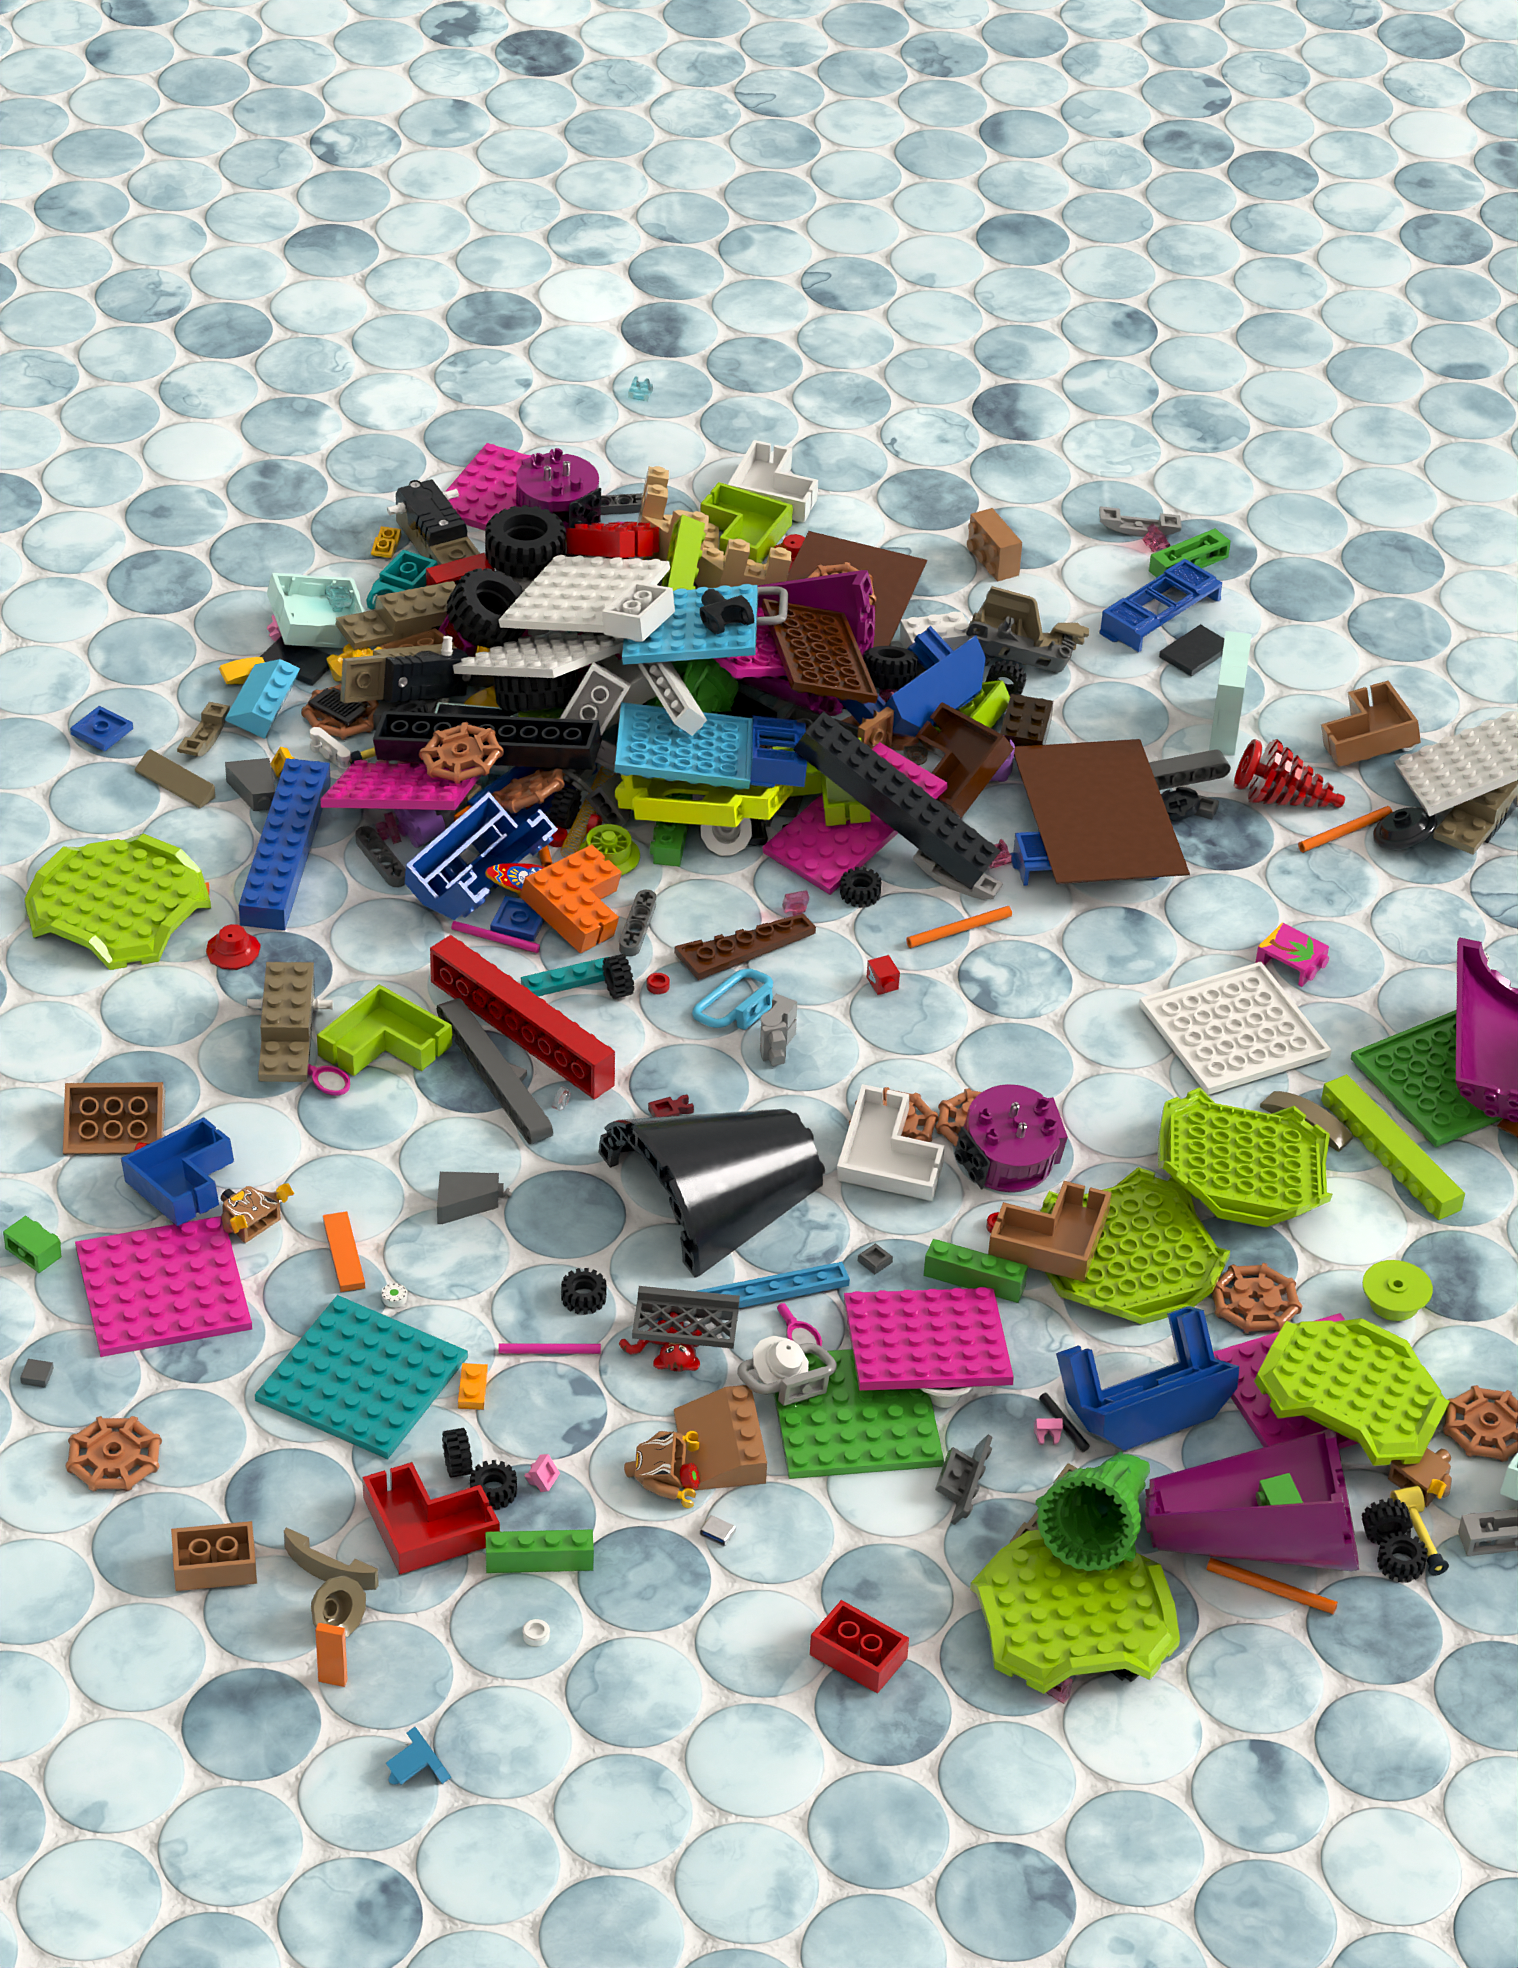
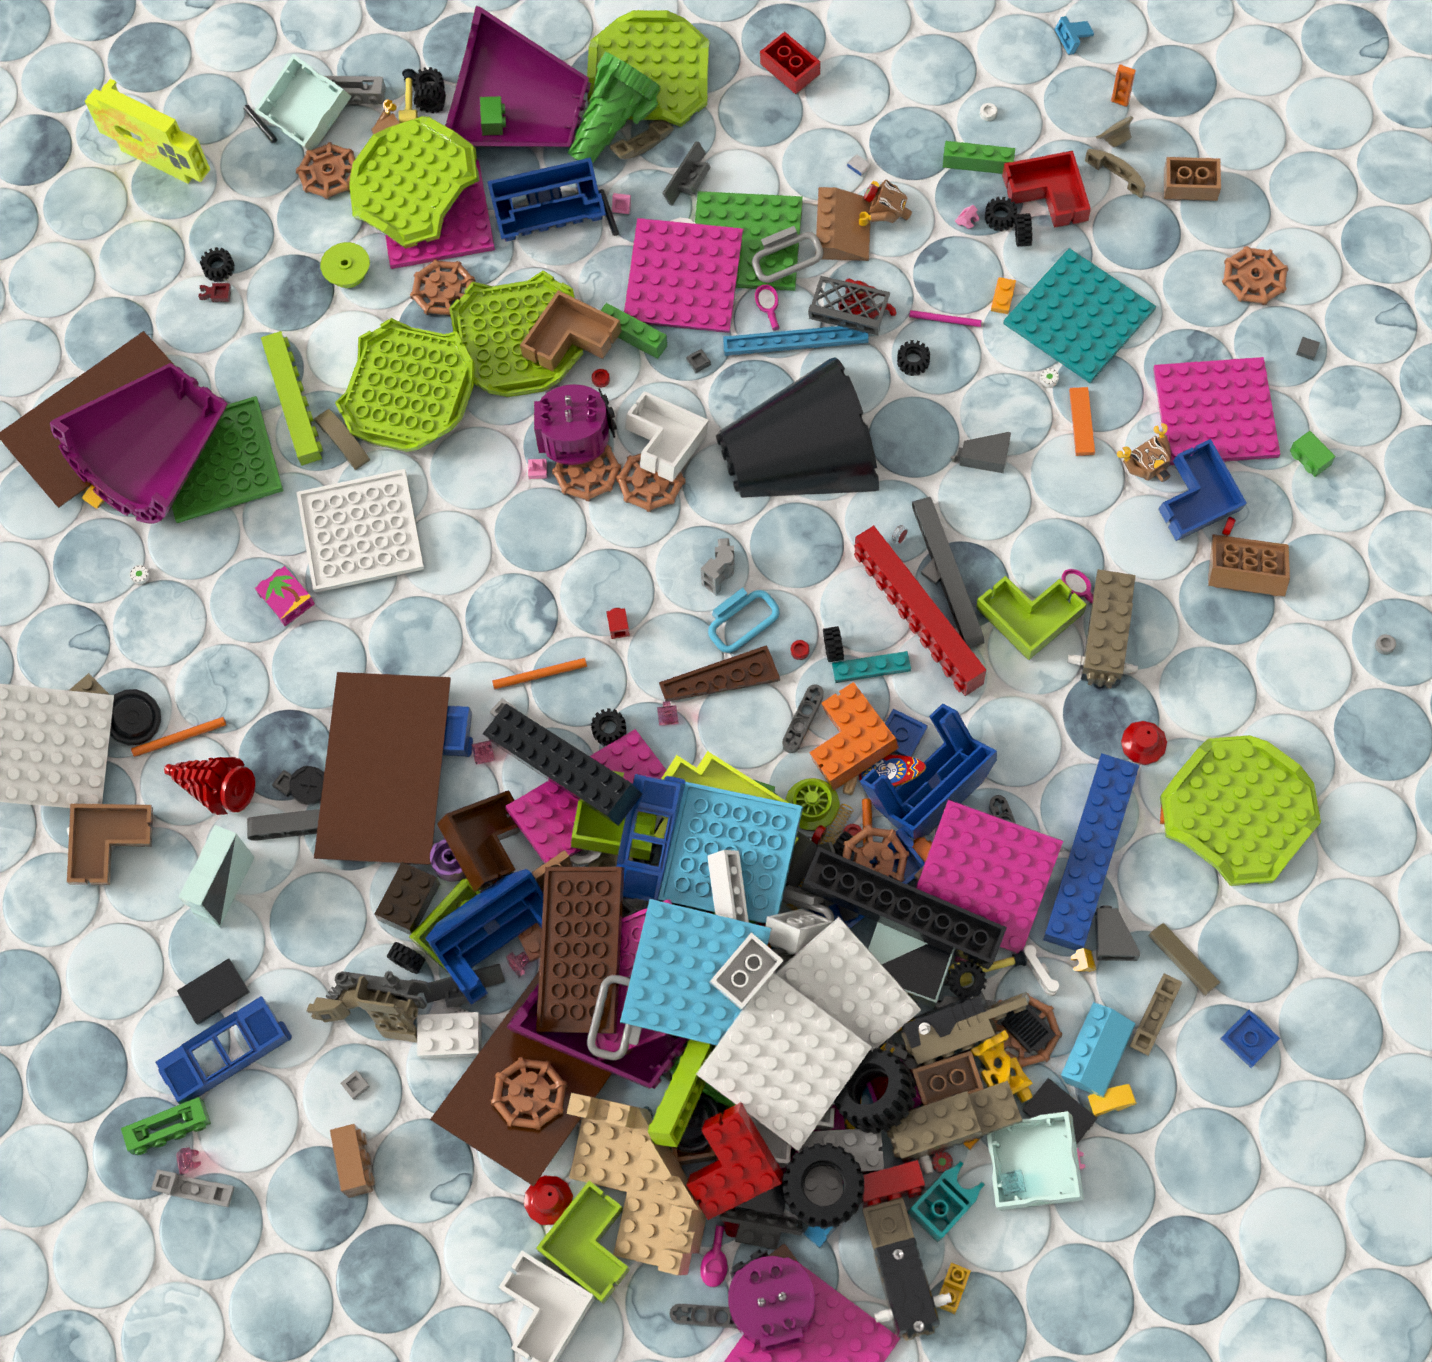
camera: 160 degrees left, 25 degrees up
nougat plate [419,722,503,784] -> none
dark pink bar [451,921,540,953] -> none
dark red plate [648,1094,694,1117] -> none
black connector [700,589,754,634] -> none
white hat [753,1336,808,1384] -> none
black tyre [864,646,918,690] -> none

